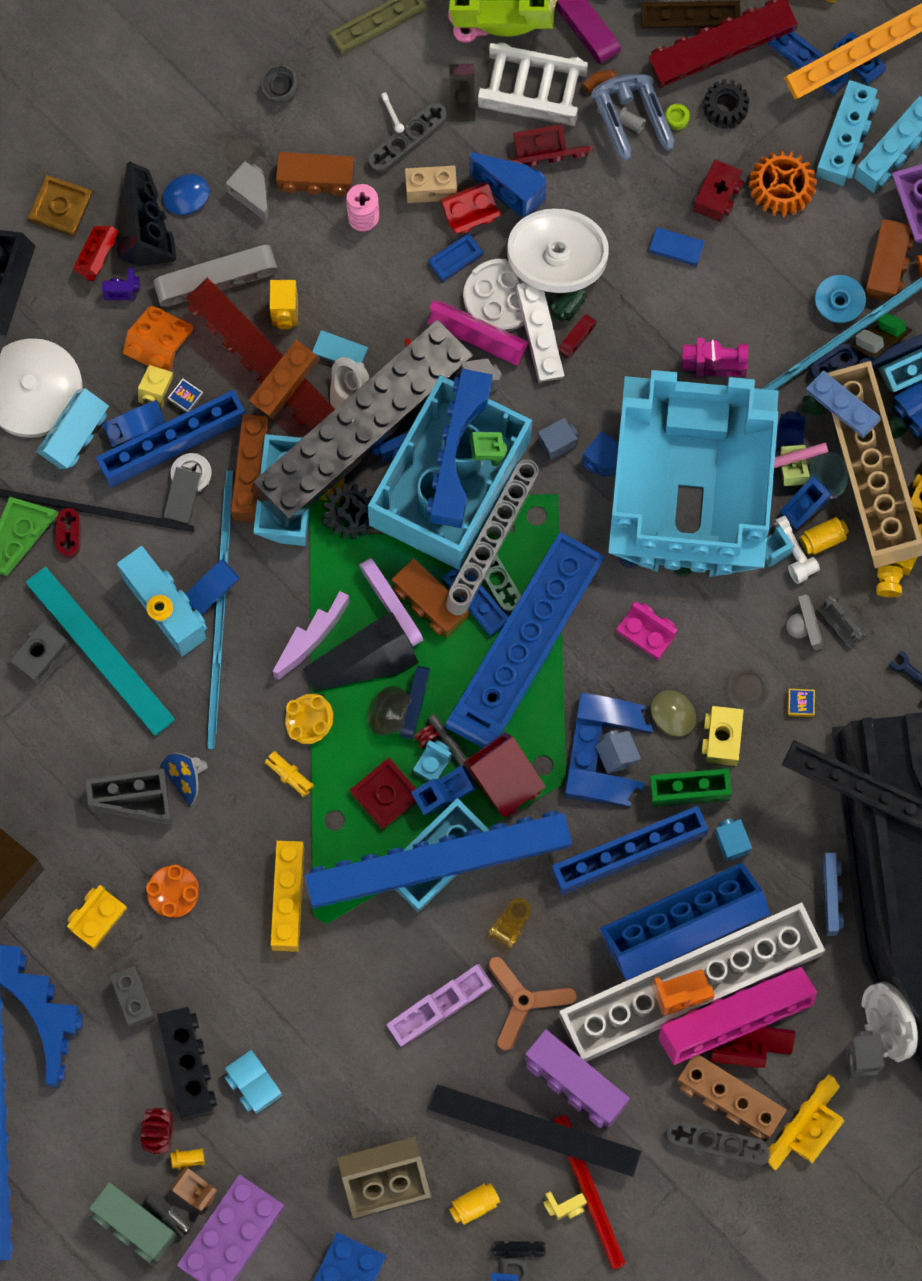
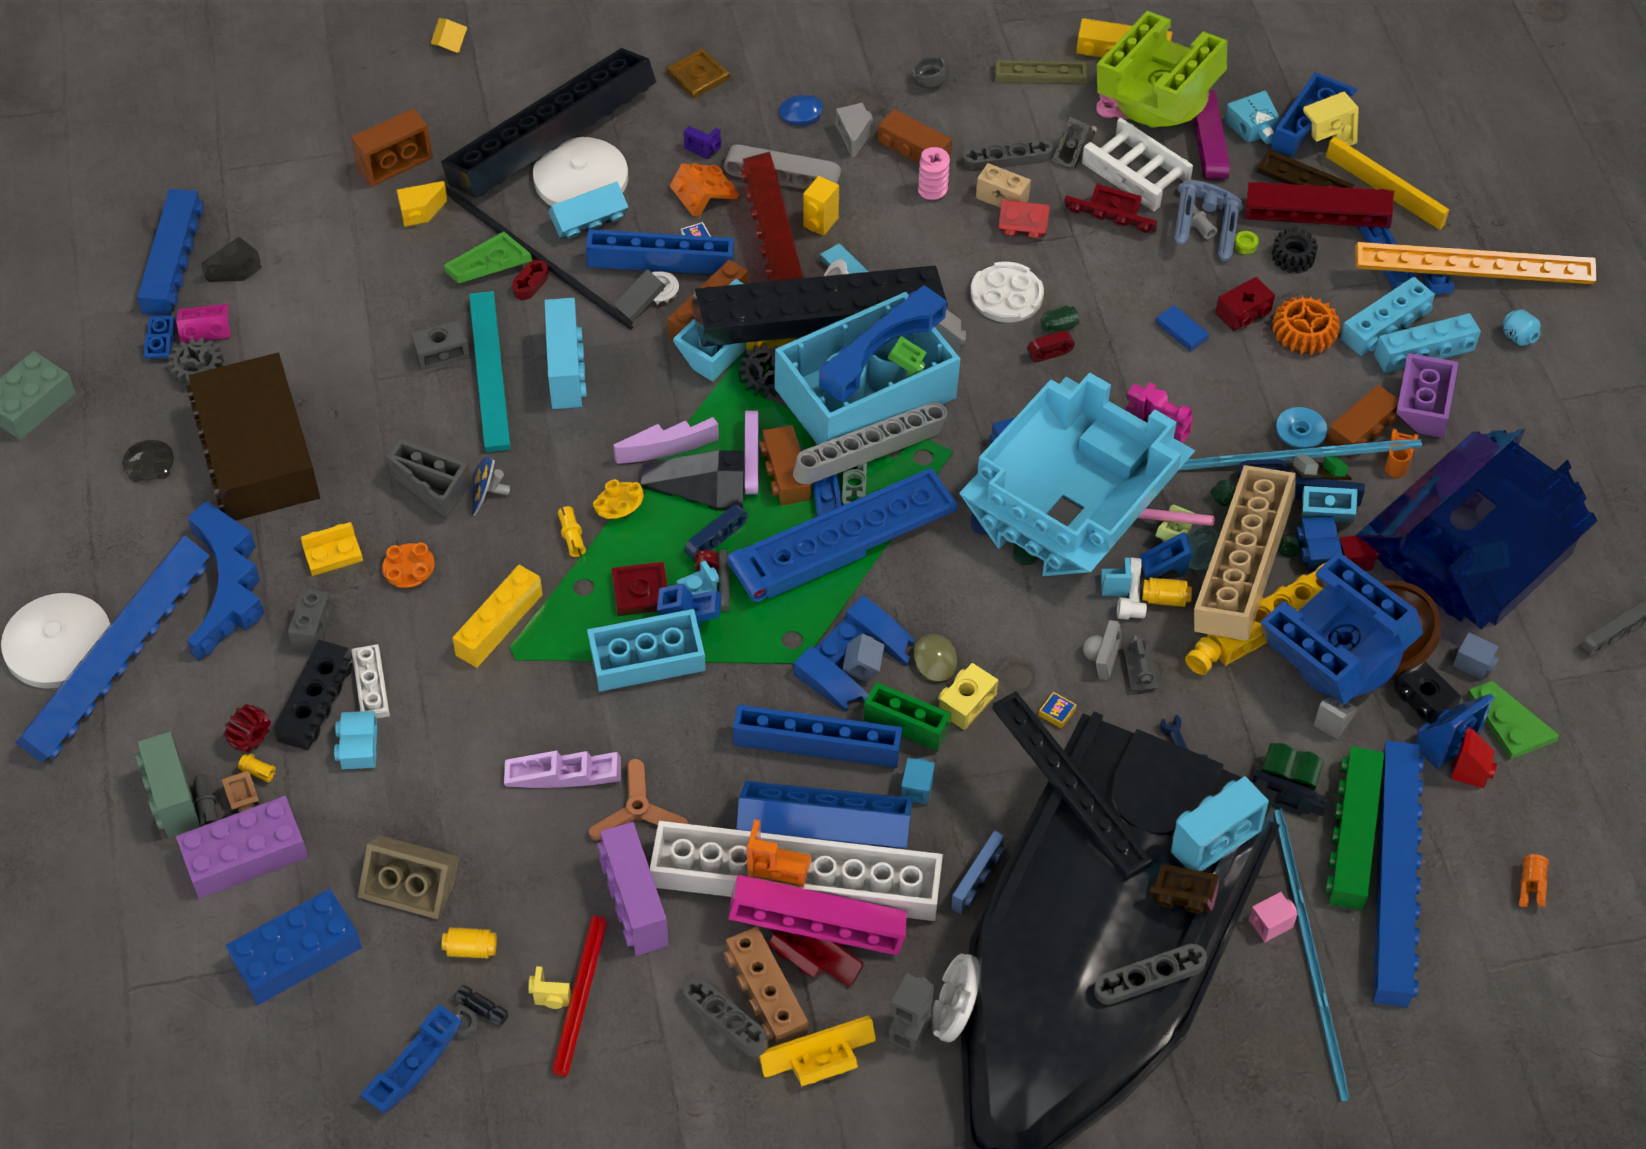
camera: 30 degrees right, 20 degrees down
red bracket [73,226,118,281] -> none
blue brick [102,400,166,447] -> none
black wedge [116,161,176,266] -> none
light yellow bracket [138,365,173,409] -> none
yellow plate [147,595,173,621] -> none
blue slope [185,559,240,615] -> none
medium azure piece [208,470,233,749] -> none
dark orange brick [249,339,320,420] -> none
blue brick [305,811,572,909] -> none
clear smoke dish [367,686,411,736] -> none
white hinge [381,92,404,133] -> none
dark pink fence [427,300,529,366] -> none
blue tile [428,233,483,282] -> none
black tile [429,1084,642,1177] -> none
dark red brick [463,732,546,817] -> none
blue slope [469,152,546,218] -> none
clear yellow piece [487,898,531,951] -> none
white dish [507,209,609,293] -> none
white plate [515,283,564,383] -> none
sand blue brick [537,418,579,461] -> none
dark pink bracket [616,601,677,661] -> none
clear blue bracket [777,412,806,451] -> none
medium blue plate [806,370,881,438] -> none
none -> white tile [352,644,390,718]

